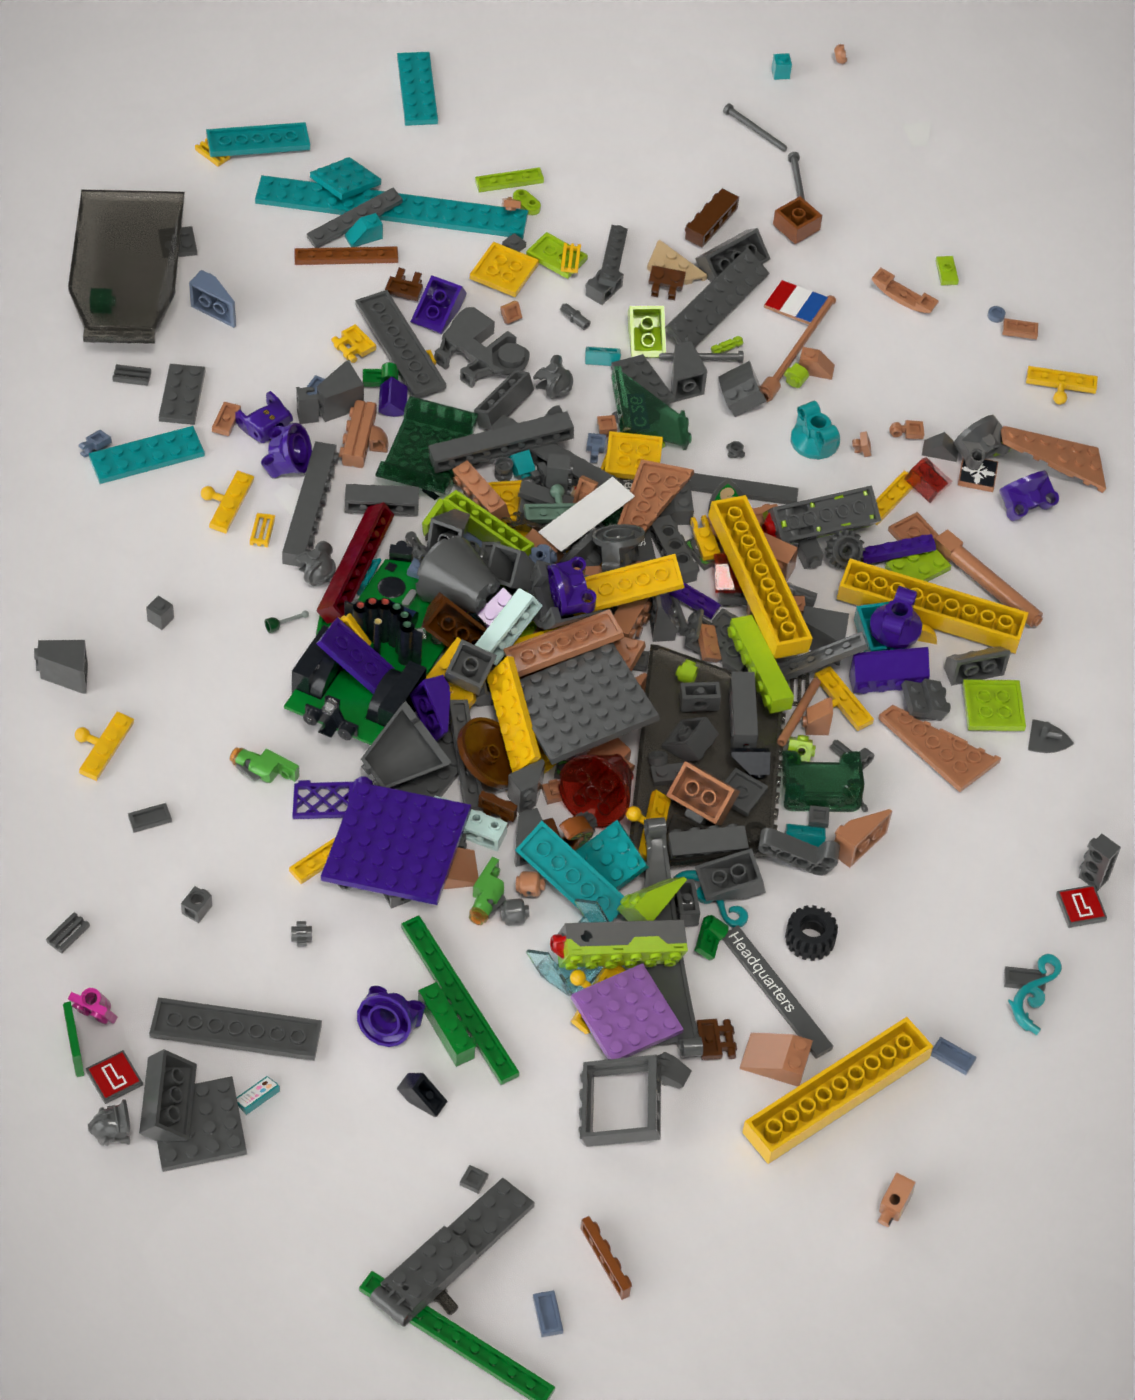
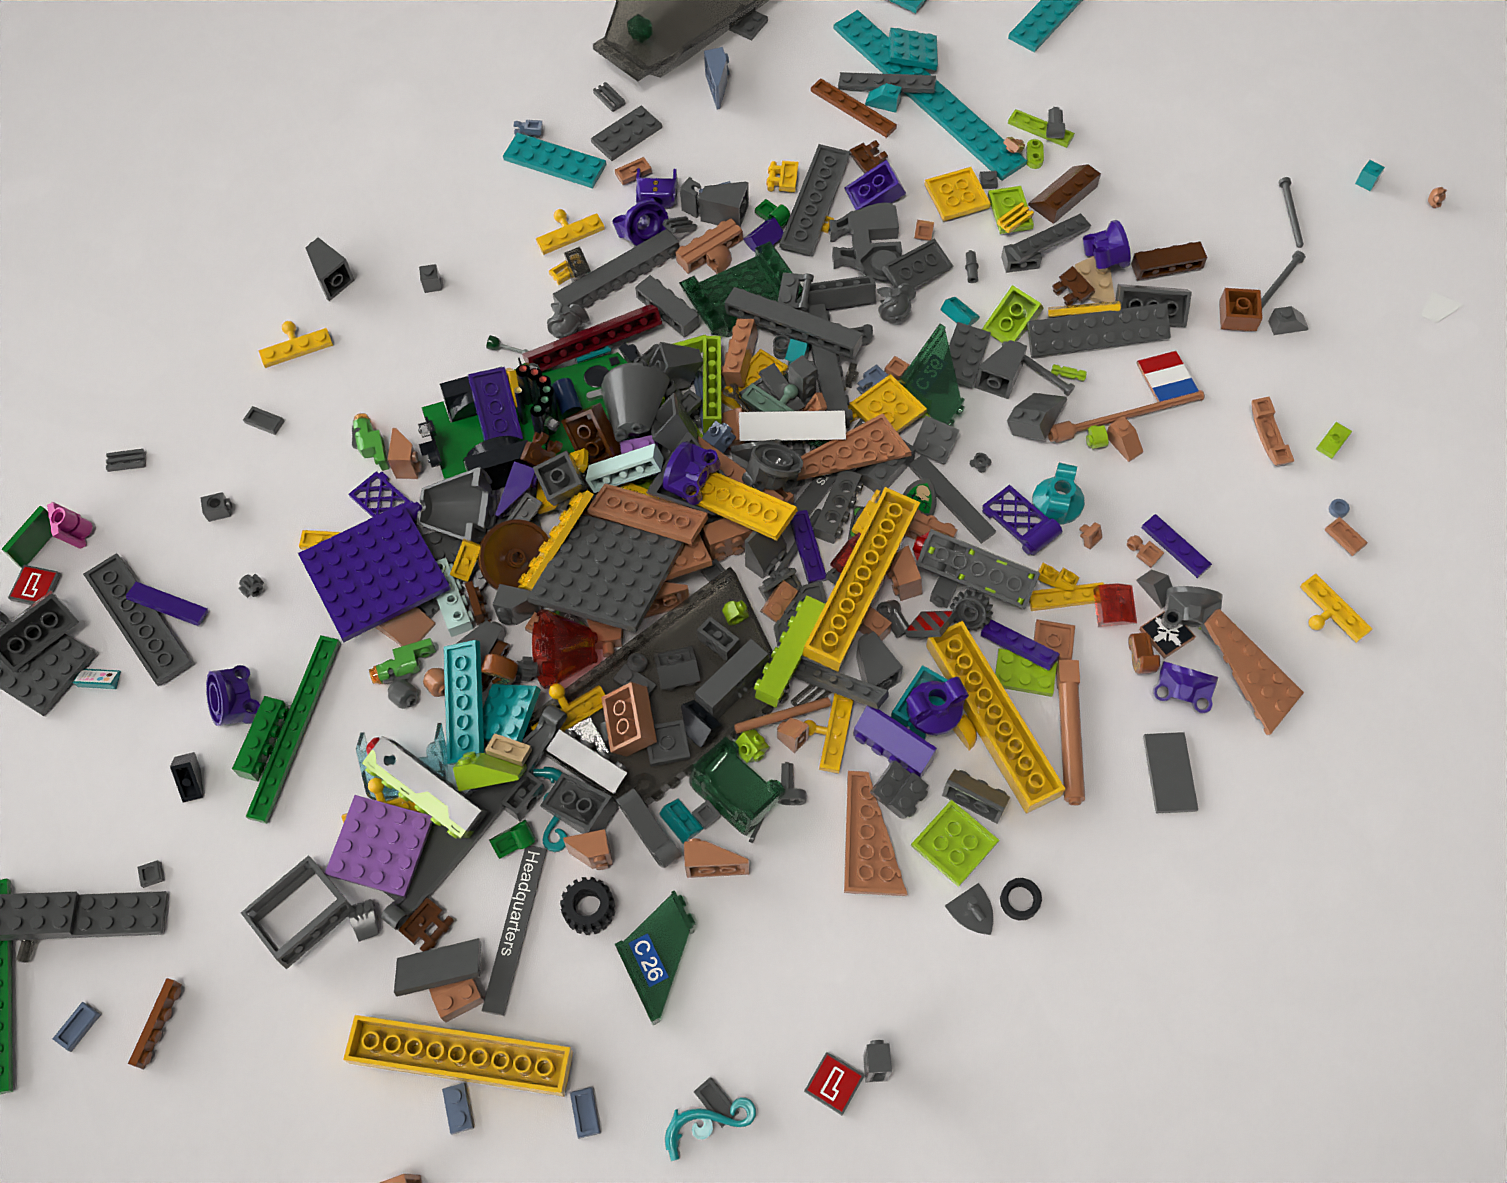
camera: 50 degrees right, 10 degrees up
none -> dark purple tile [126,581,208,626]
none -> nougat slope [388,428,422,479]
none -> dark grey tile [394,938,481,997]
none -> sand blue plate [442,1083,474,1135]
none -> yellow plate [450,539,480,582]
none -> tan plate [485,734,532,766]
none -> reddish brown plate [520,432,563,467]
none -> nougat slope [563,829,613,870]
none -> clear smoke slope [564,247,591,282]
none -> clear green piece [615,890,696,1025]
none -> dark grey tile [662,216,698,234]
none -> dark grey plate [778,272,814,311]
none -> clear smoke plate [845,362,860,388]
none -> dark grey tile [881,238,954,289]
none -> dark grey tile [905,611,957,637]
none -> dark grey plate [913,416,960,464]
none -> dark purple piece [982,484,1063,555]
none -> black tyre [1000,878,1042,921]
none -> reddish brown slope [1028,164,1101,224]
none -> yellow slope [1038,562,1080,591]
none -> dark grey piece [1046,107,1065,138]
none -> yellow tile [1048,301,1121,317]
none -> dark purple piece [1083,220,1131,269]
none -> dark orange animal [1128,632,1160,674]
none -> dark purple plate [1141,514,1212,578]
none -> dark grey tile [1143,732,1198,813]
none -> dark grey slope [1268,306,1308,335]

